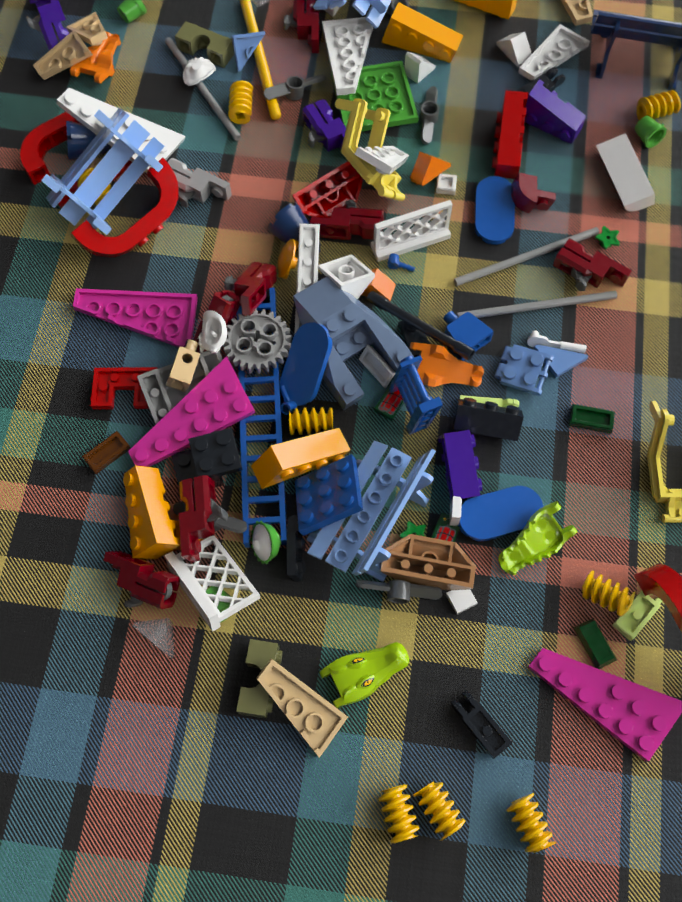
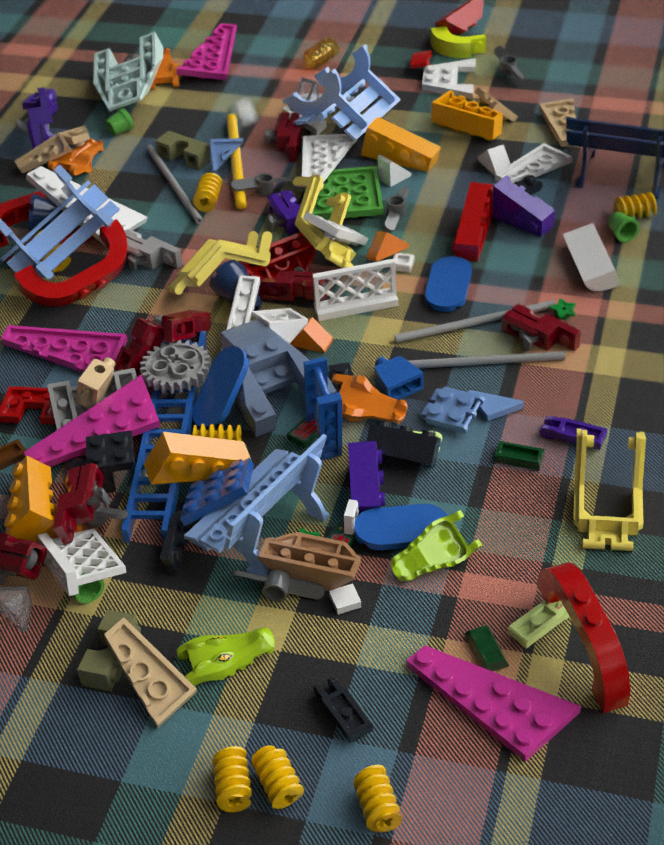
camera: 10 degrees right, 25 degrees down
white hat [183,57,216,86] -> none
white hat [198,310,227,354] -> none
piece [251,521,281,564] -> none
light orange dish [278,239,299,279] -> none
blue hand [280,385,297,415] -> none
white tile [359,345,396,388] -> none
black piece [367,291,475,361] -> none
blue hand [388,253,415,272] -> none
dark red brick [511,172,556,213] -> none
white piece [527,331,587,353] -> none
yellow piece [582,570,636,616] -> none
none -> light yellow piece [166,231,272,295]
none -> dark purple hinge [539,415,608,450]

